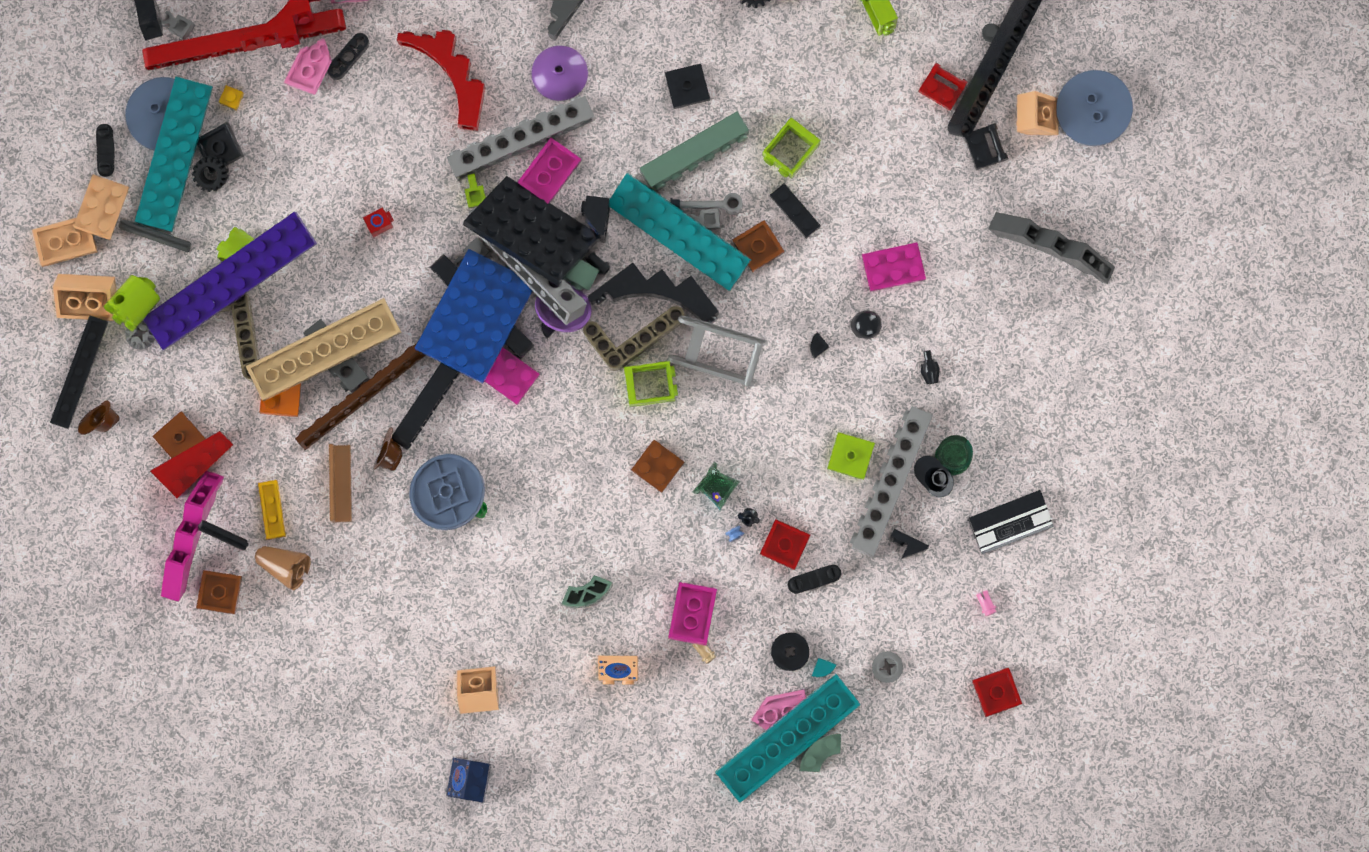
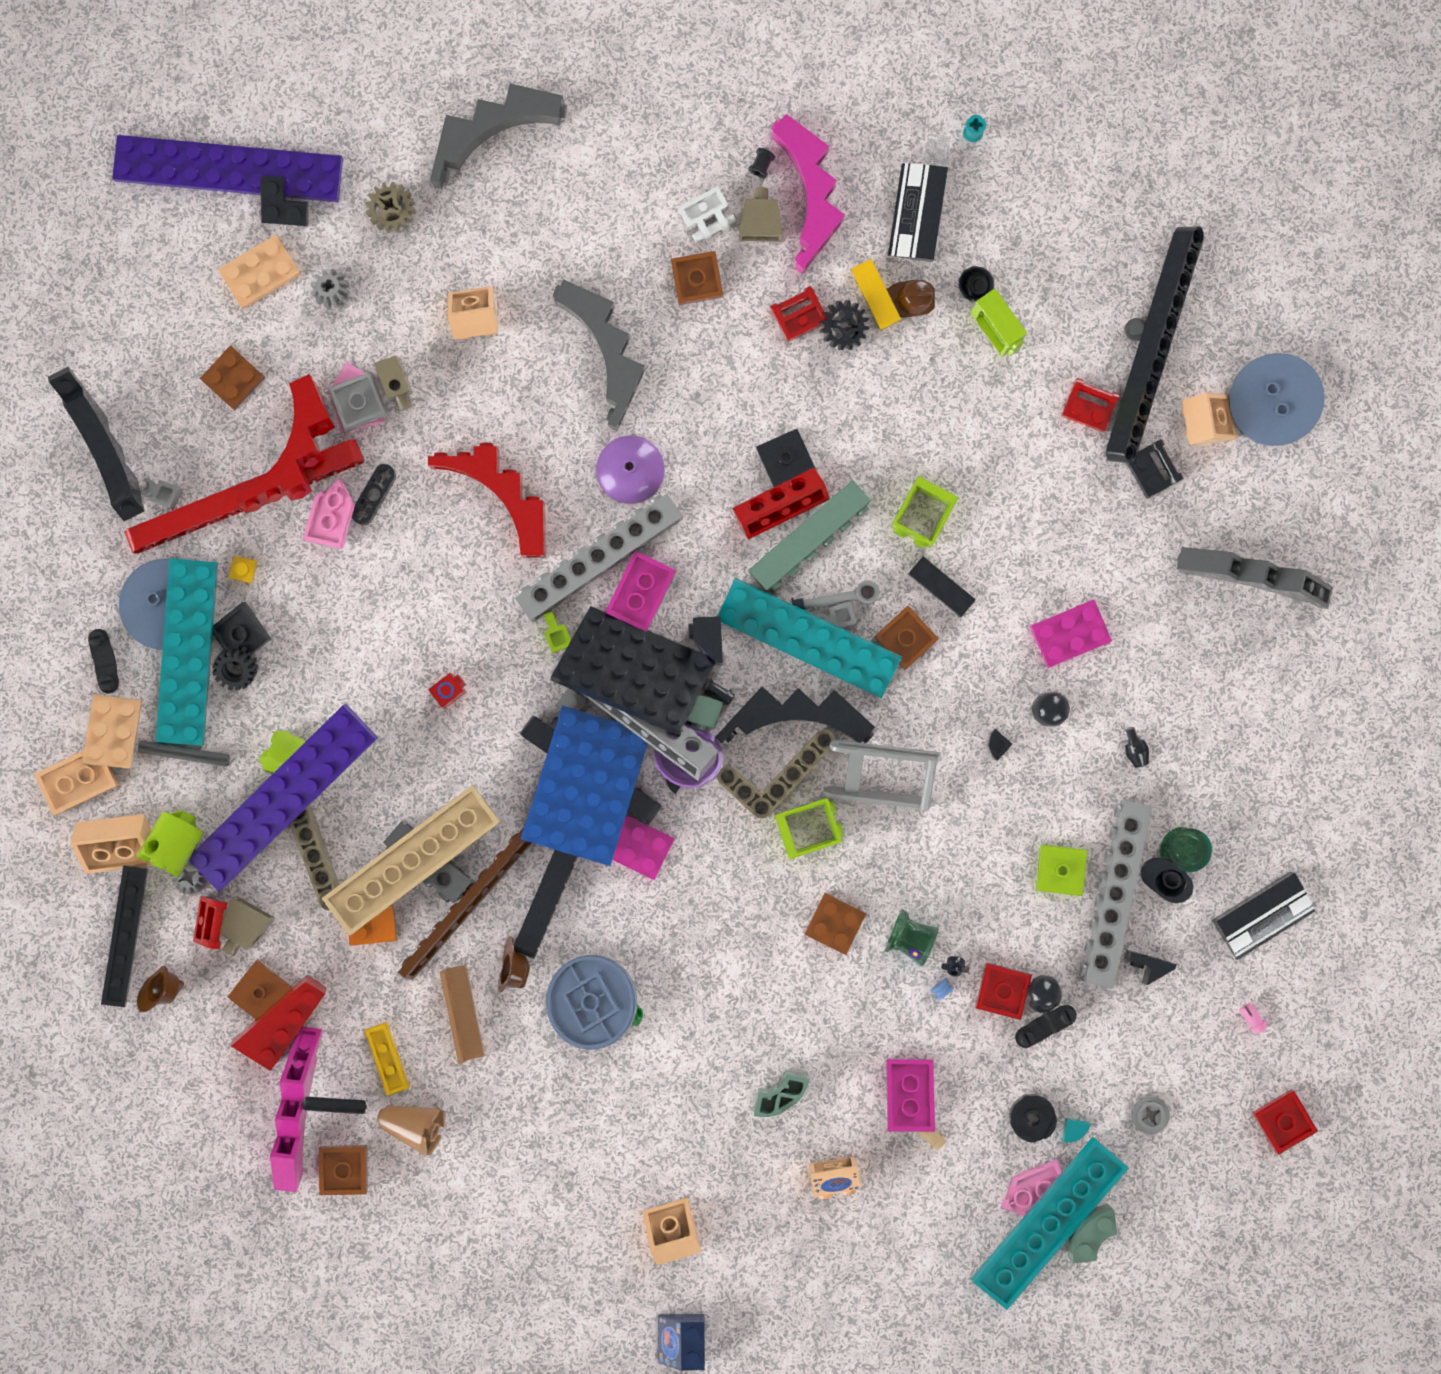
camera: 10 degrees left, 5 degrees up
none -> red plate [193,896,228,949]
none -> dark tan torso [220,896,275,956]
none -> red brick [732,468,830,540]
none -> black hair [1027,975,1062,1013]

